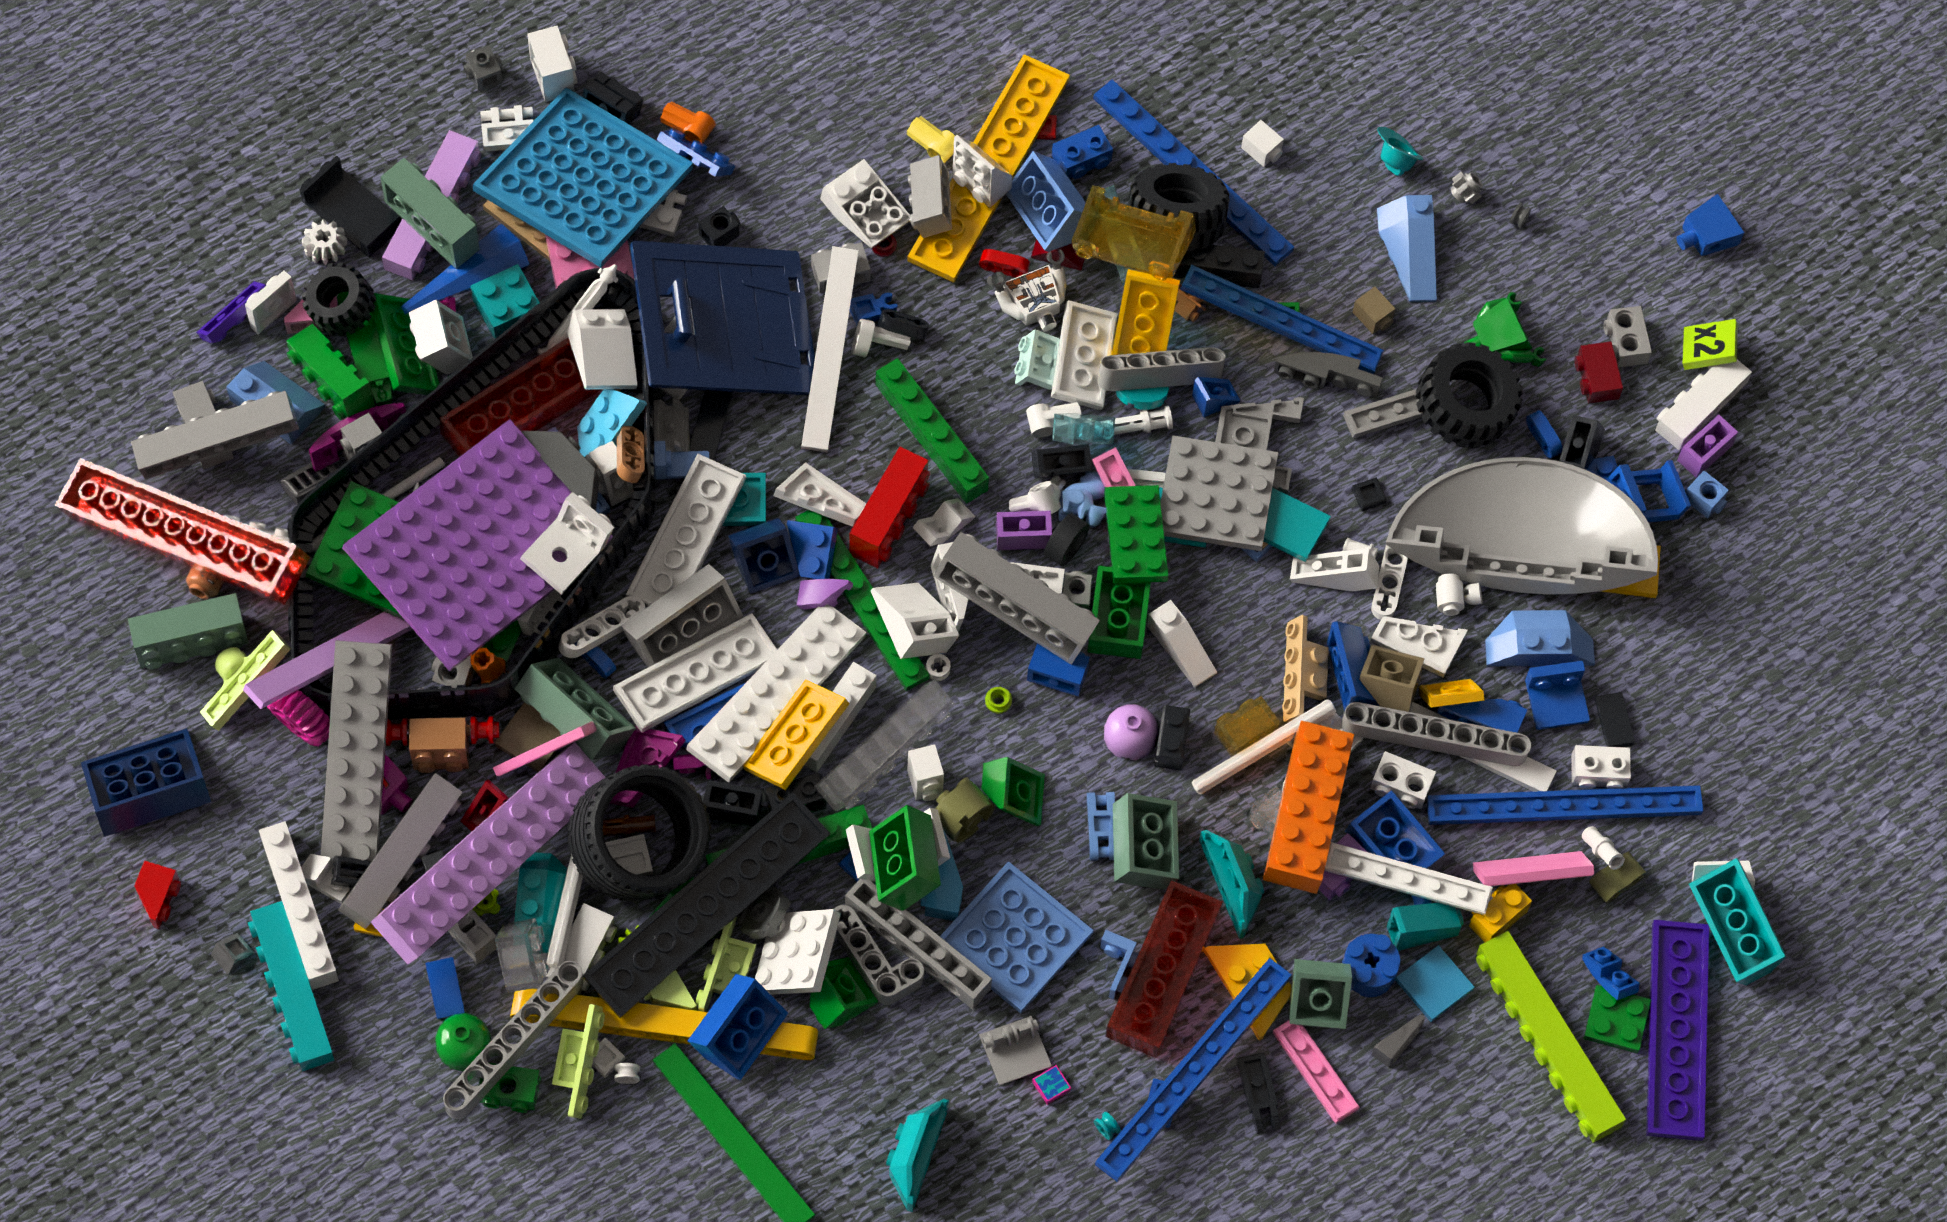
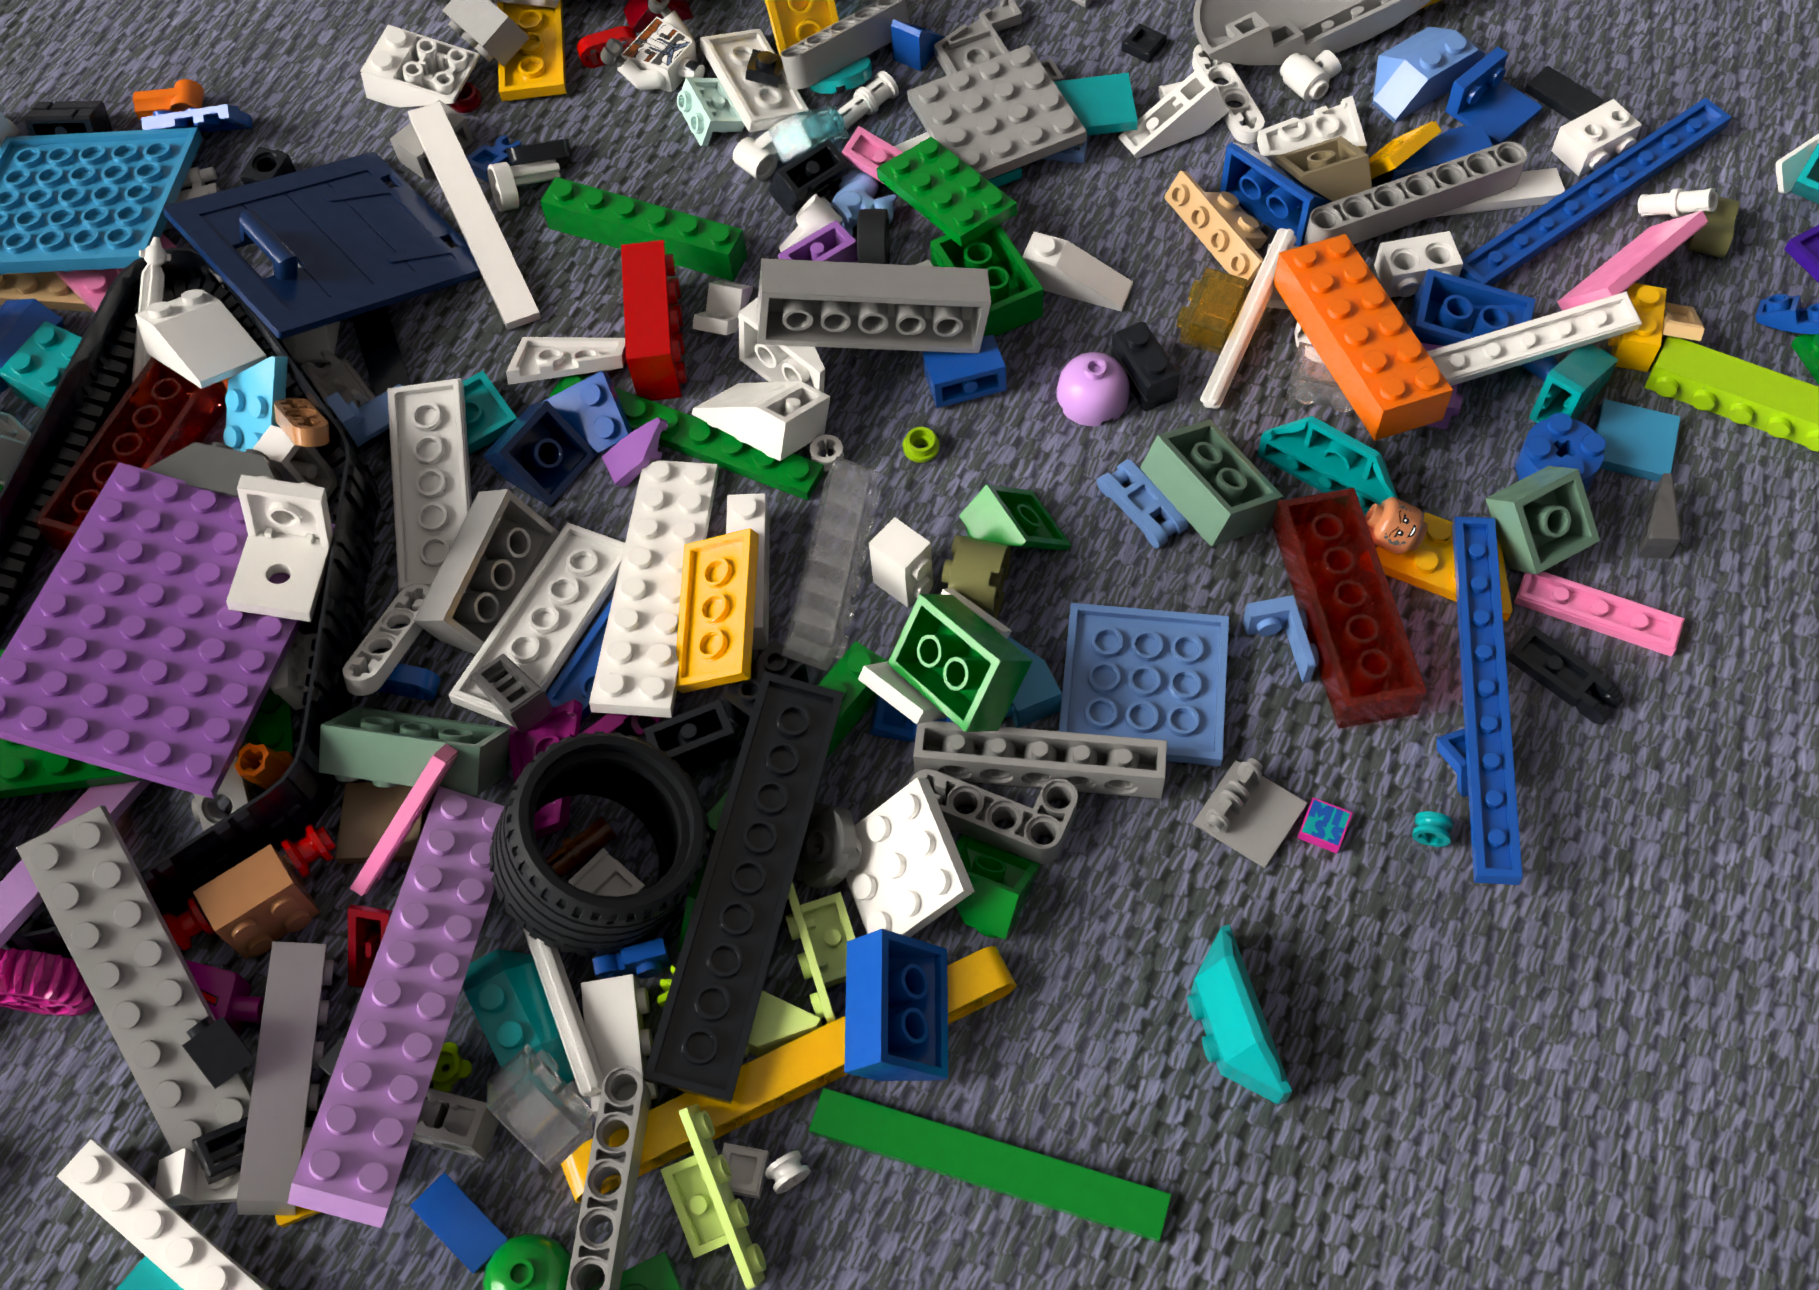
camera: 25 degrees left, 5 degrees down
none -> black brick [182,1015,256,1089]
none -> flat silver slope [471,653,553,733]
none -> blue plate [592,937,672,980]
none -> black plate [745,49,783,87]
none -> nougat head [1364,497,1428,555]
none -> tan tile [1662,302,1705,341]

